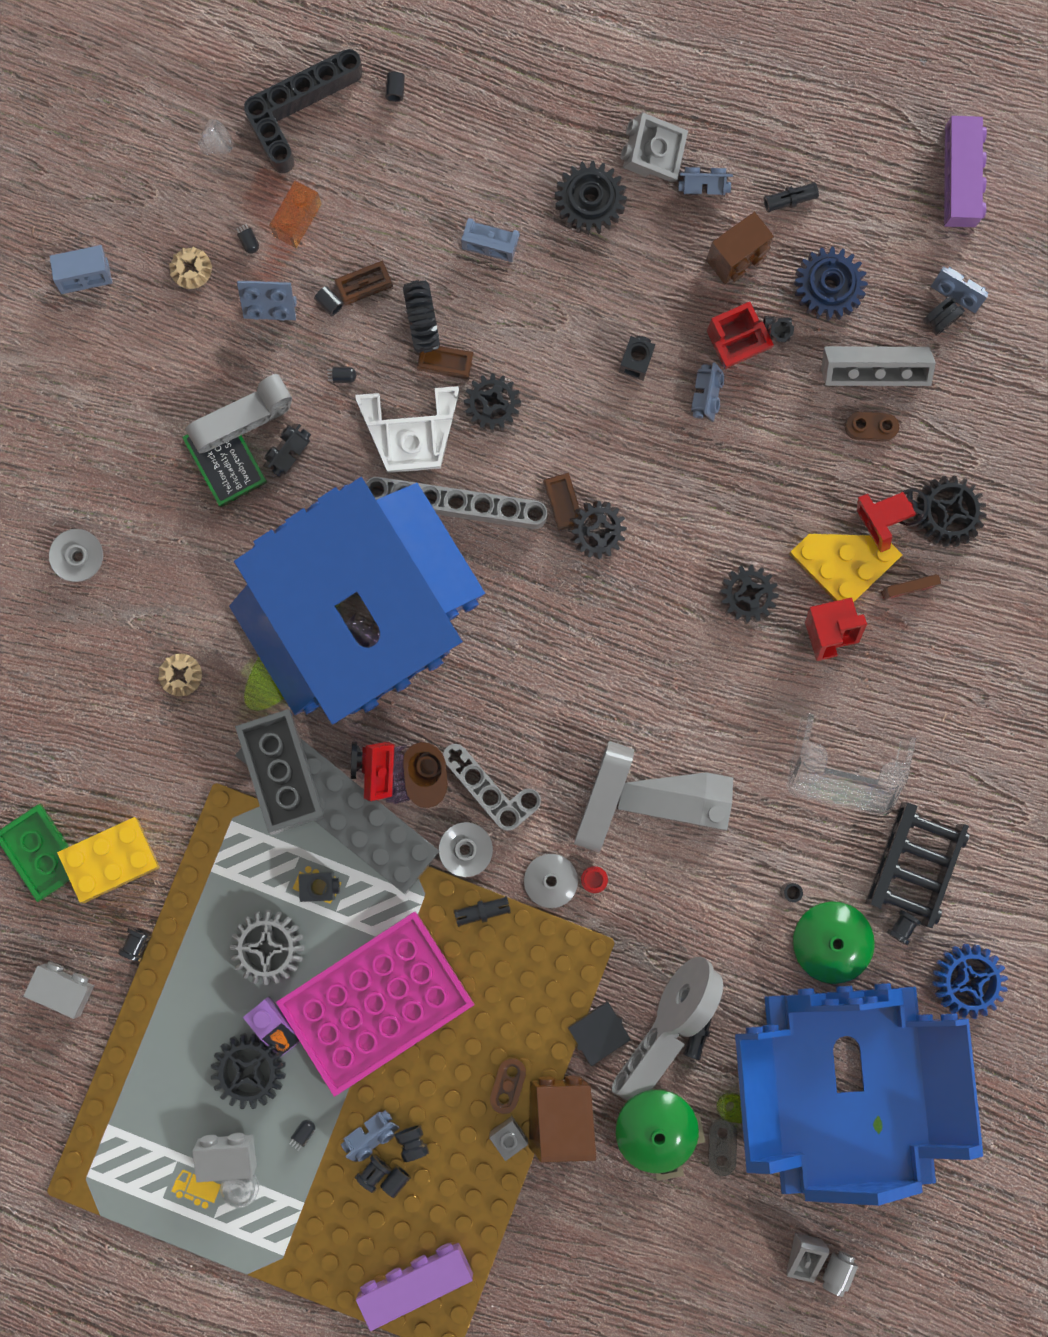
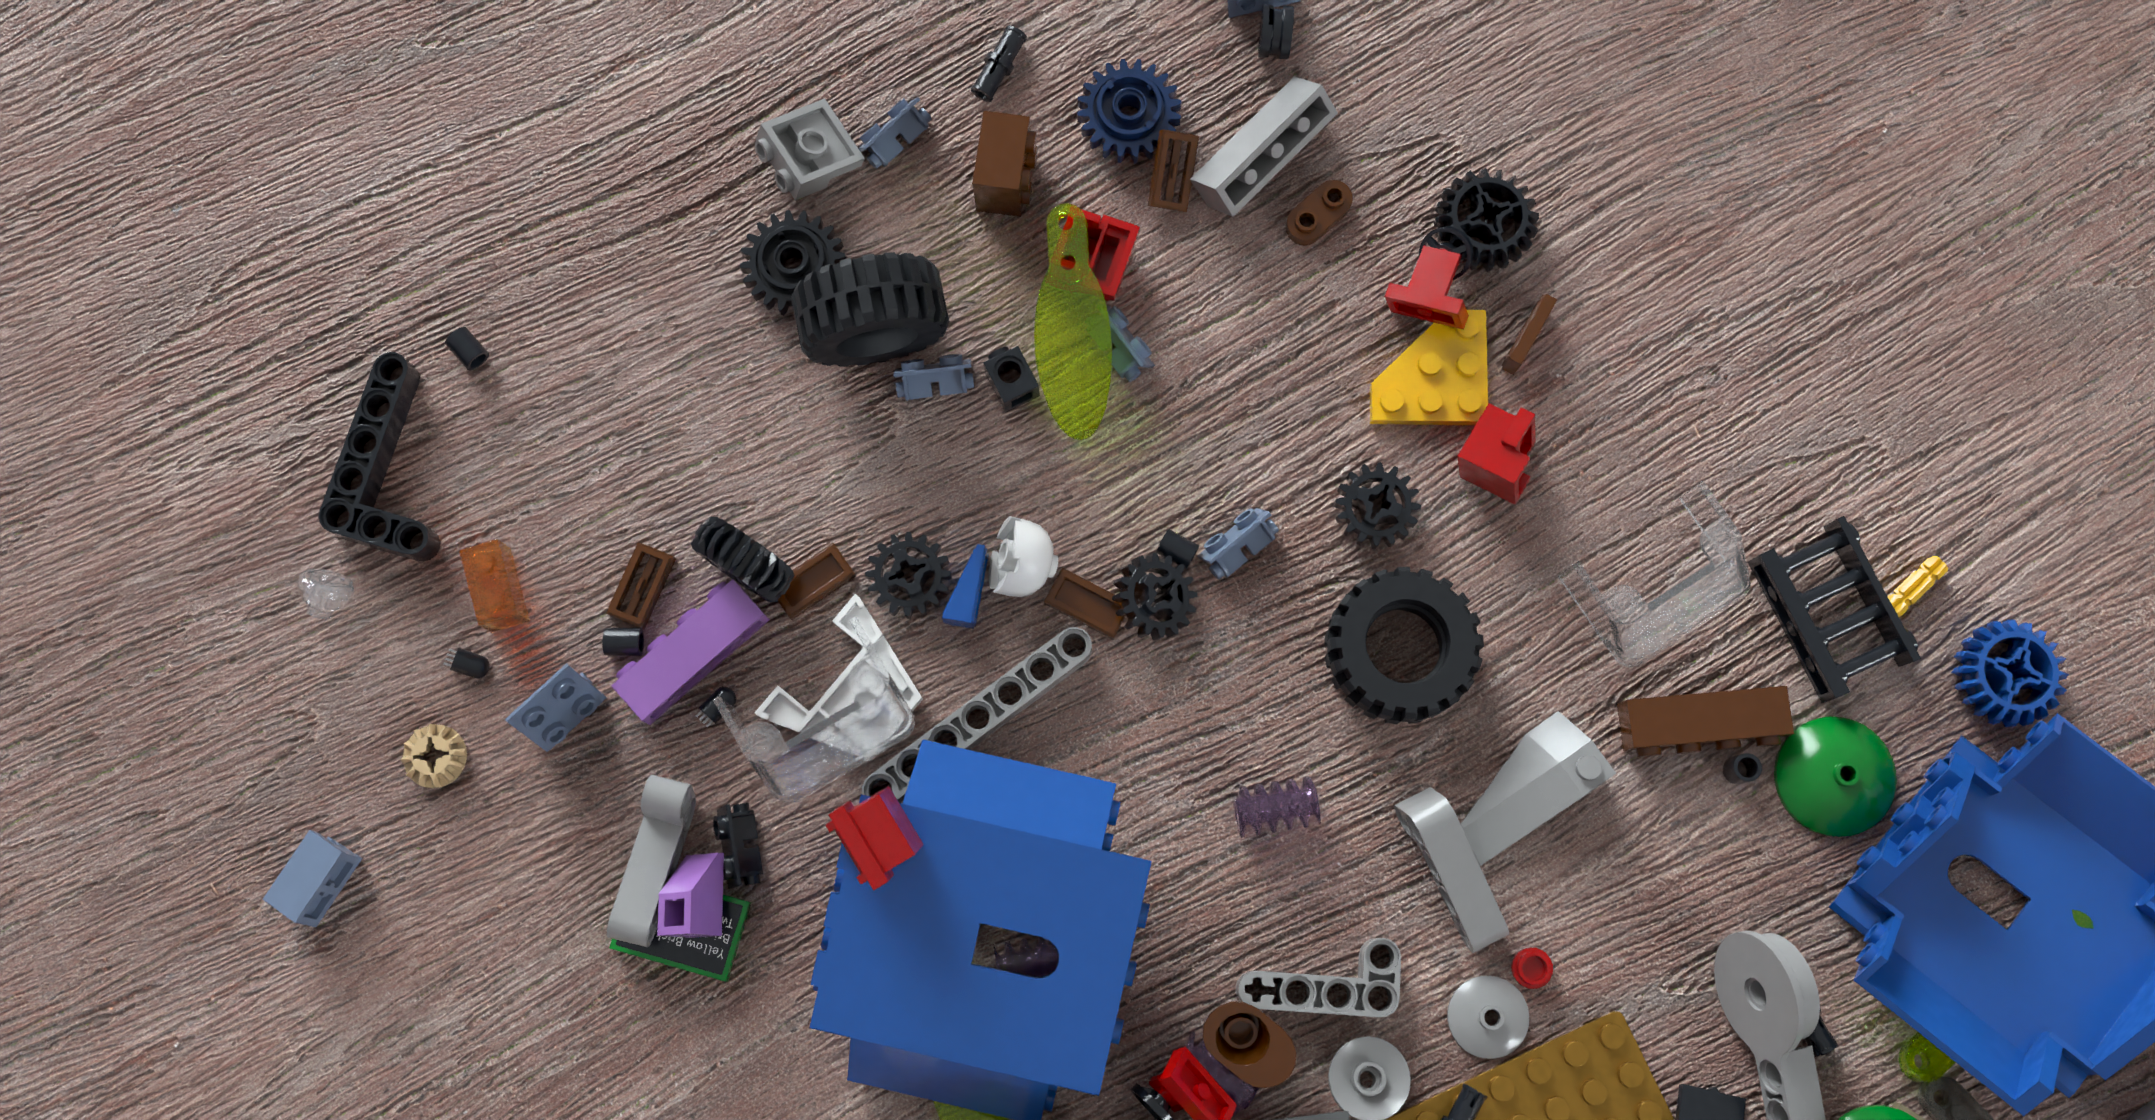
camera: 40 degrees left, 5 degrees down
sand blue hinge [461,218,520,262] -> none
black piece [763,316,794,342] -> none
black bush [886,910,922,946] -> none
none -> medium lavender brick [611,579,770,725]
none -> medium lavender slope [657,853,724,938]
none -> clear windscreen [713,617,915,803]
none -> black tyre [792,252,950,367]
none -> red plate [825,786,924,891]
none -> sand blue hinge [893,354,974,401]
none -> blue slope [942,544,989,629]
none -> white cylinder [989,516,1058,597]
none -> clear neon green plant [1034,203,1112,440]
none -> reddish brown tile [1147,129,1199,212]
none -> black hinge [1156,529,1200,570]
none -> sand blue hinge [1197,508,1279,580]
none -> clear purple piece [1233,776,1321,838]
none -> black tyre [1324,567,1484,724]
none -> reddish brown brick [1617,686,1794,757]
none -> yellow axle [1888,556,1948,618]

